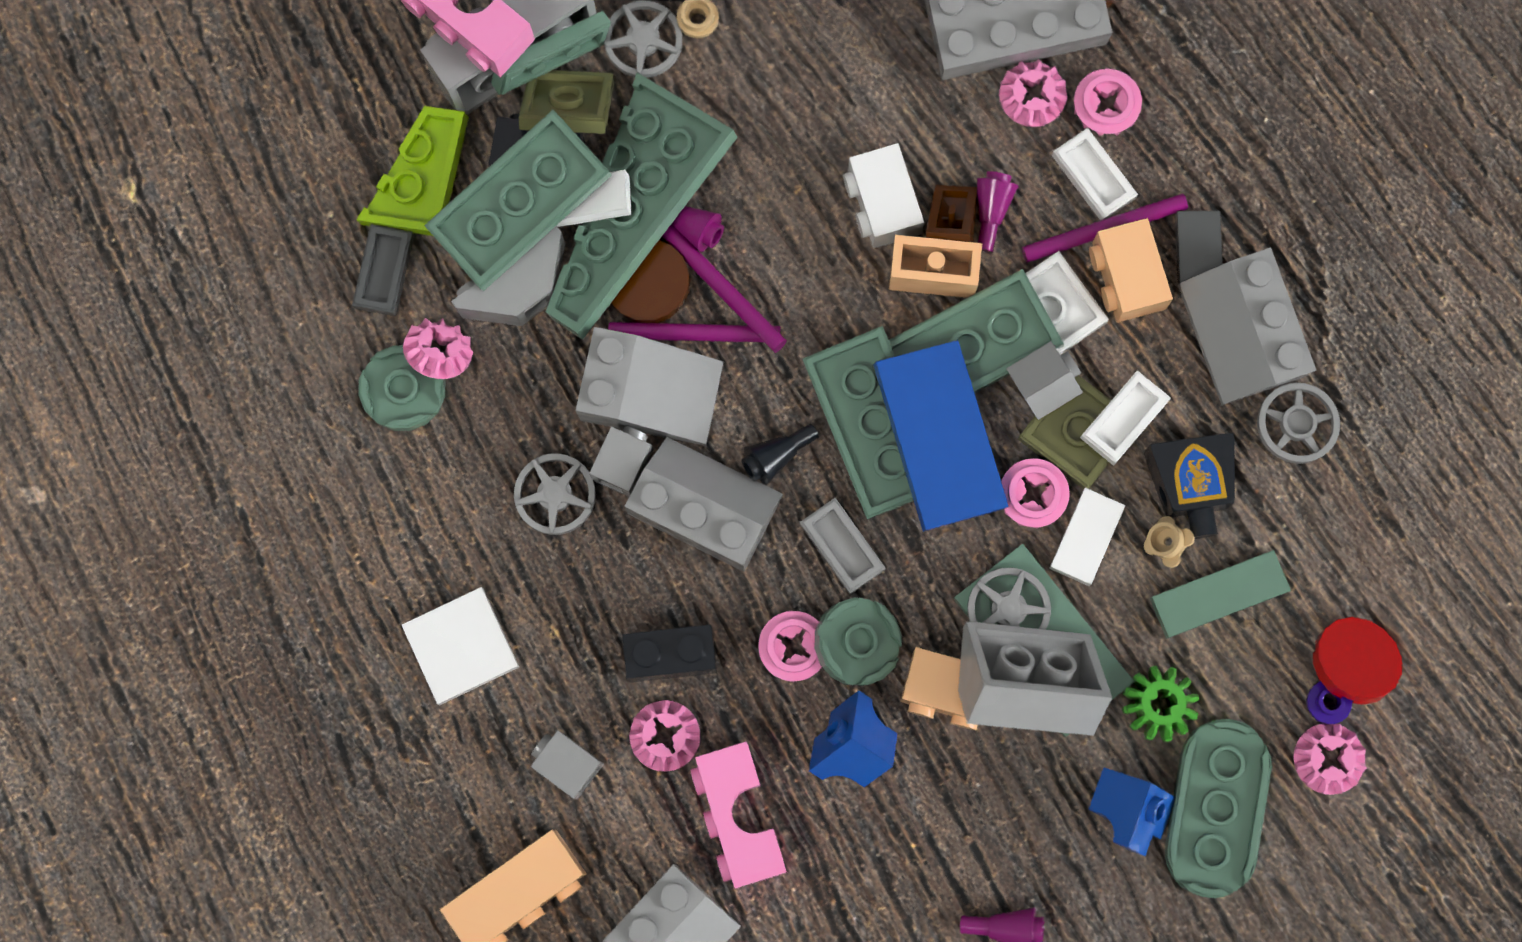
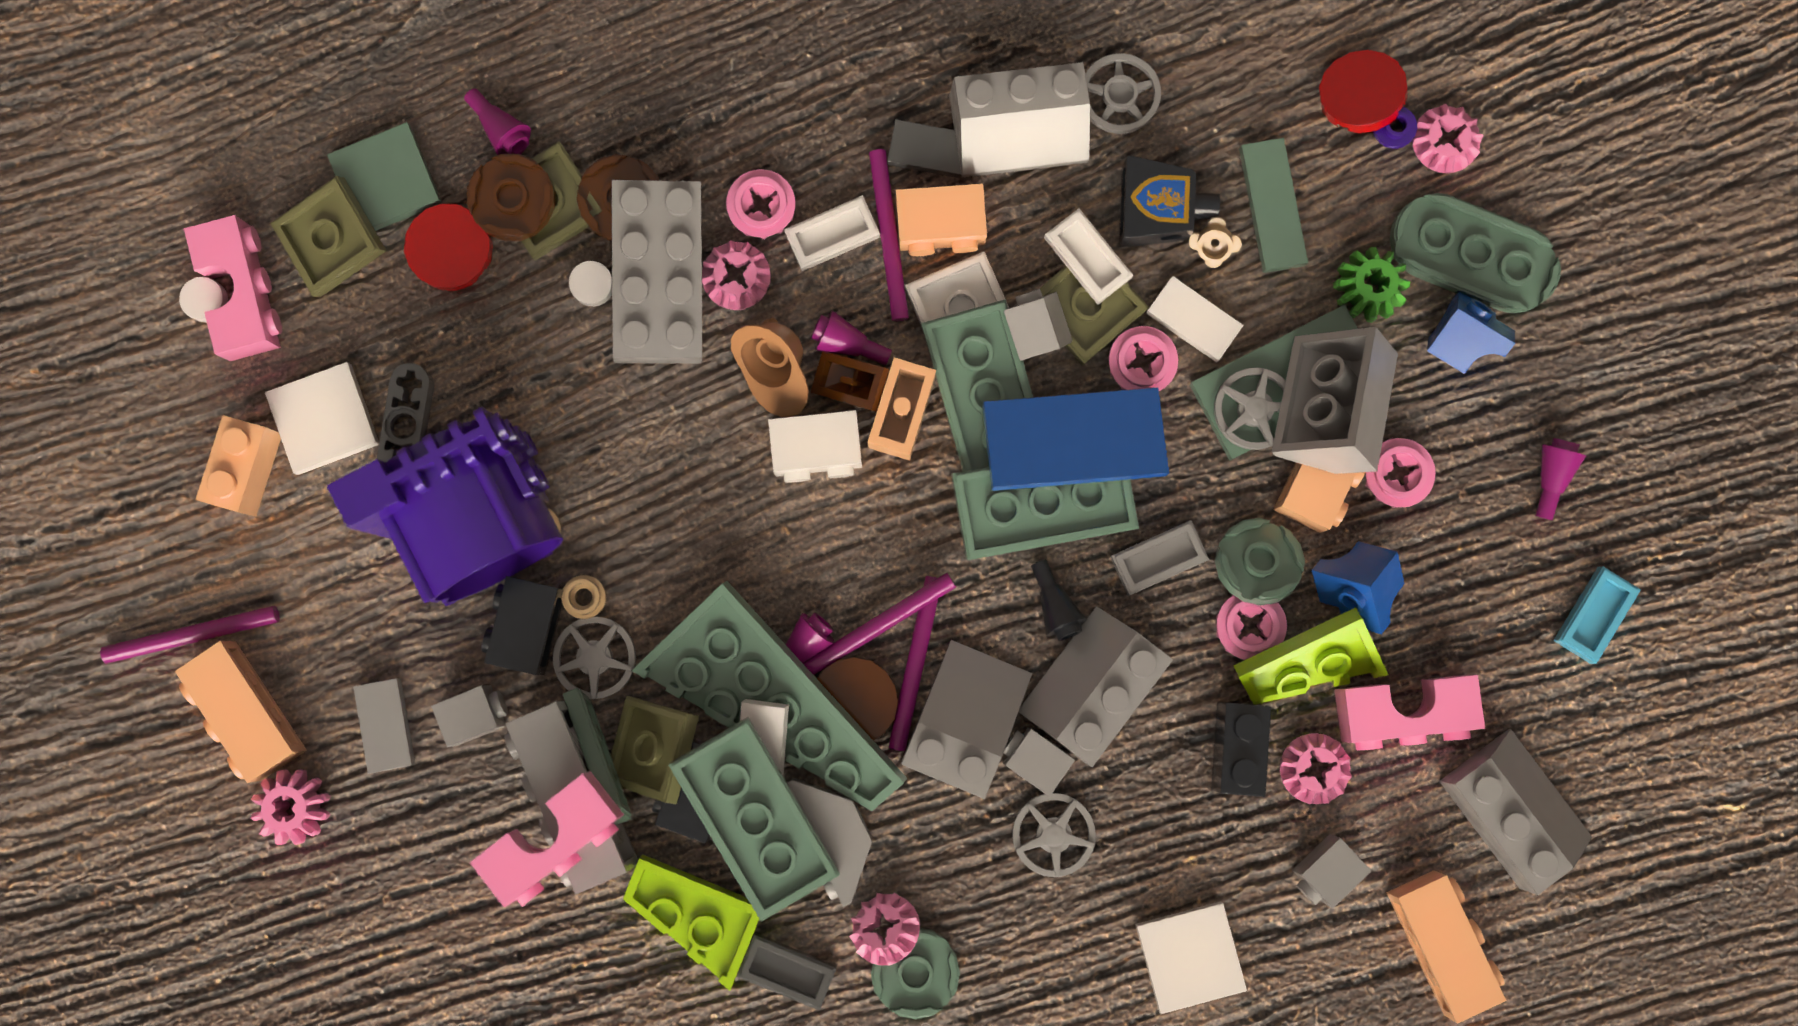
camera: 85 degrees left, 5 degrees up
none -> medium nougat piece [731,318,809,417]
none -> lime wing [1233,607,1389,705]
none -> bright pink gear [1365,438,1435,508]

